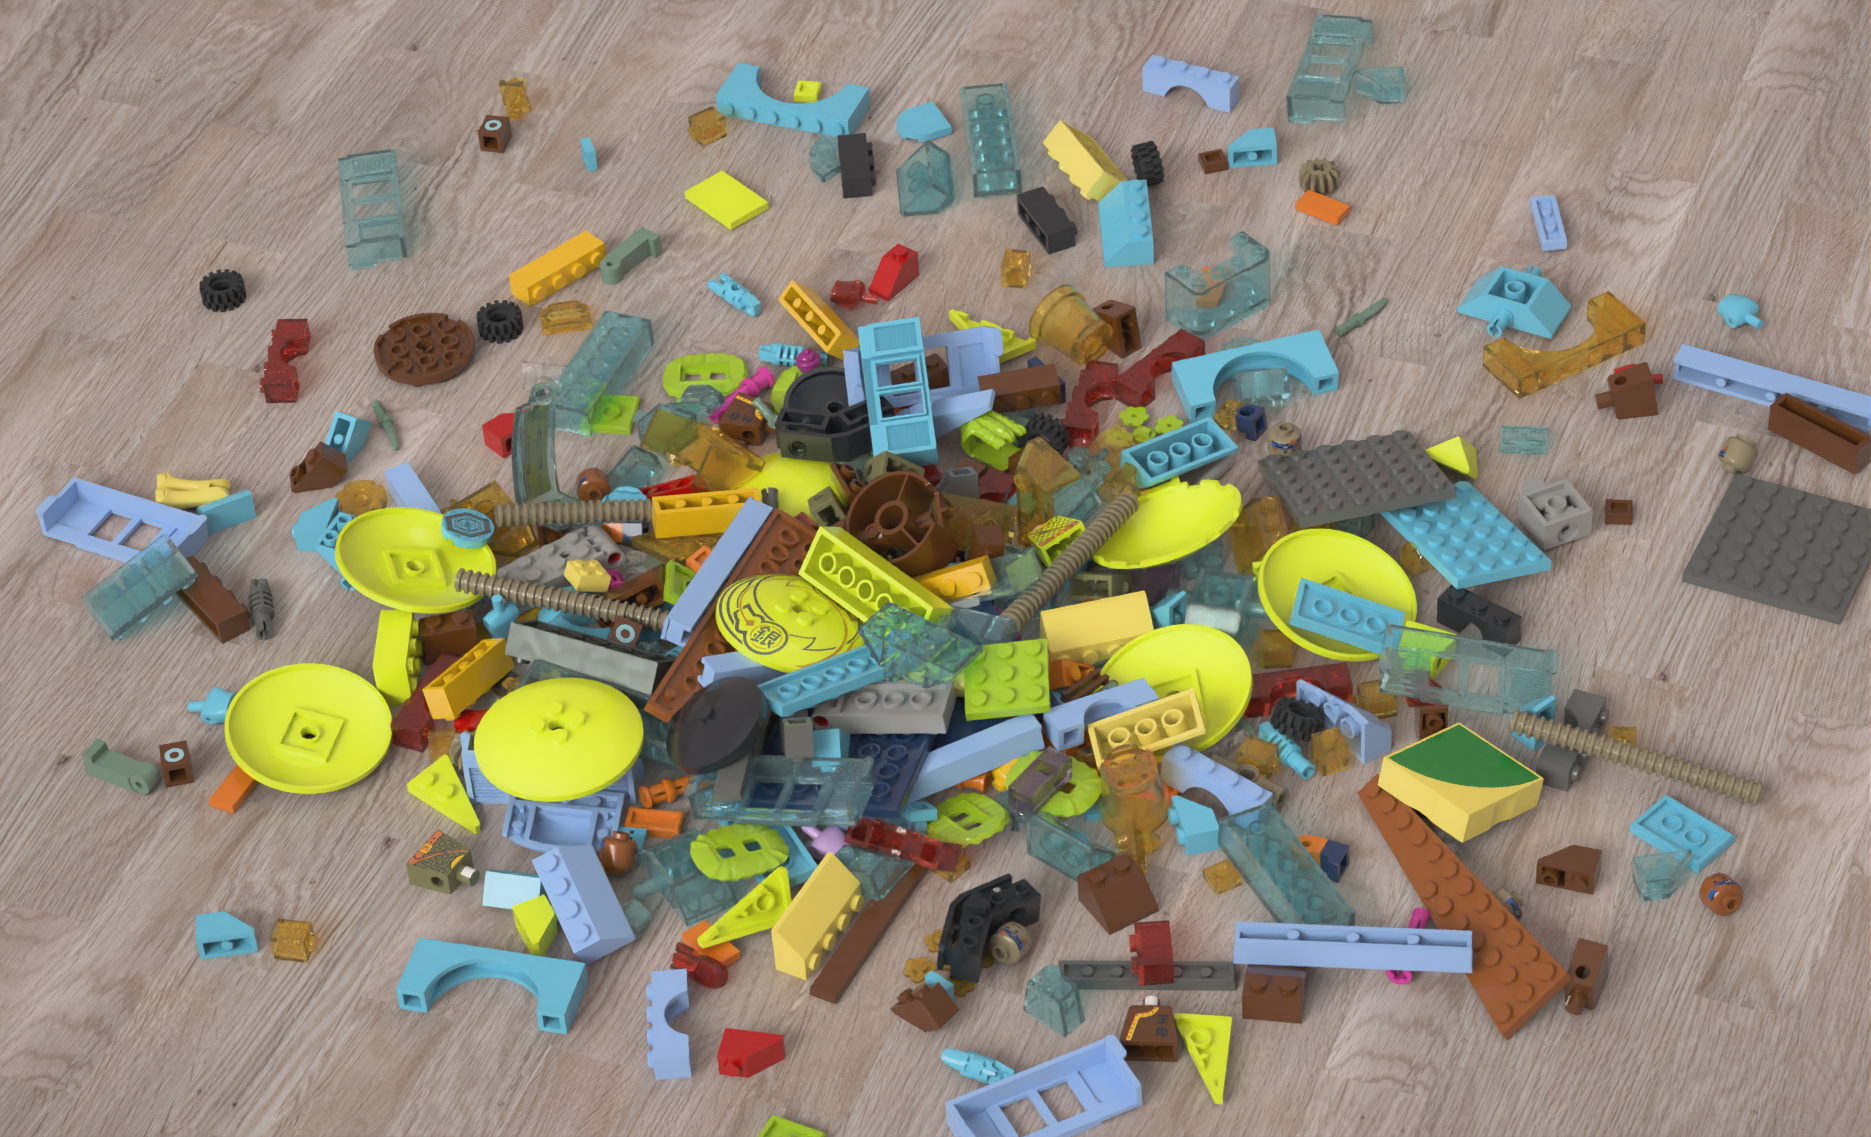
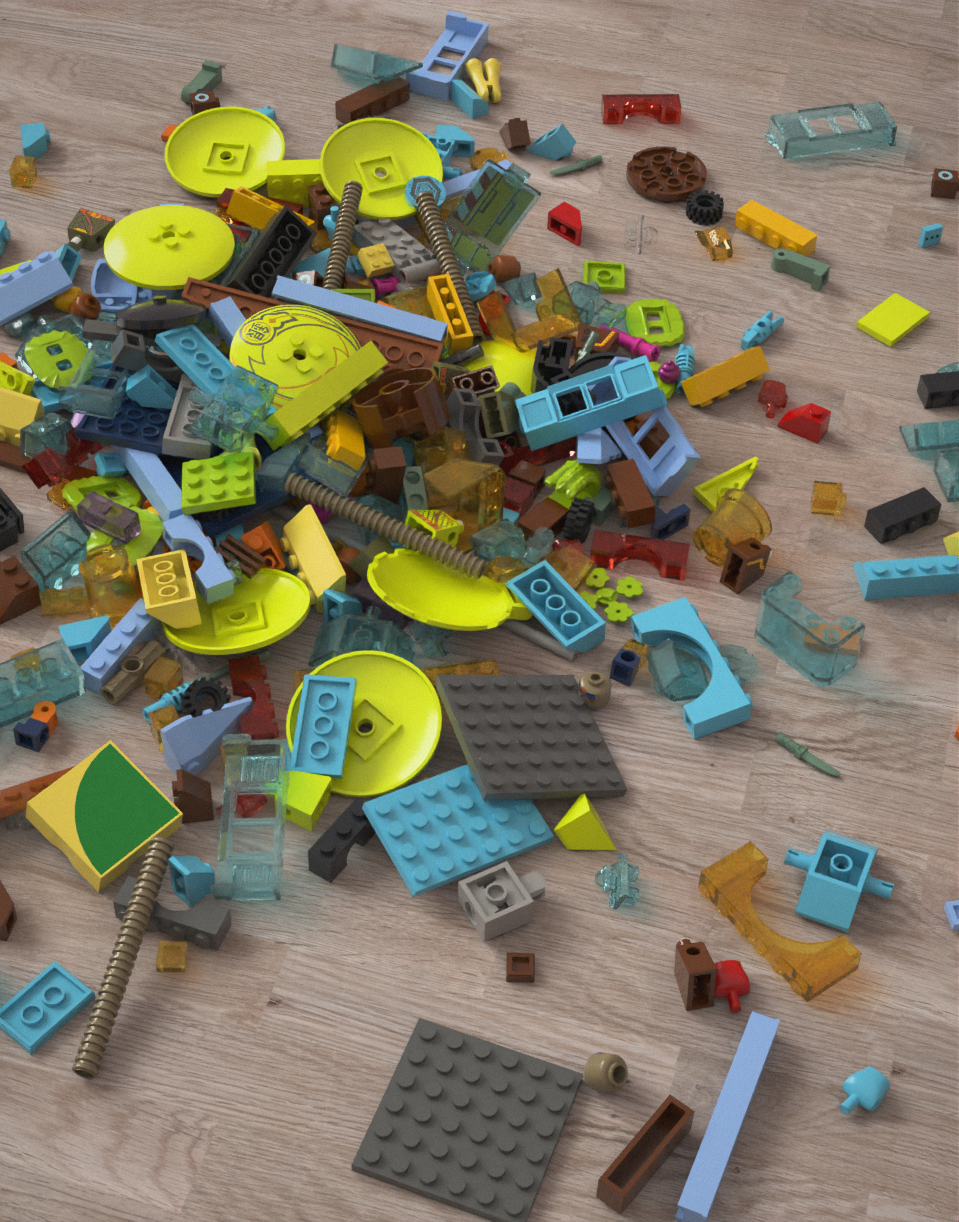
camera: 80 degrees right, 5 degrees up
black tyre [199,269,247,312] -> none
clear light blue brick [542,310,654,437] -> none
clear red arch [1114,328,1205,408] -> none

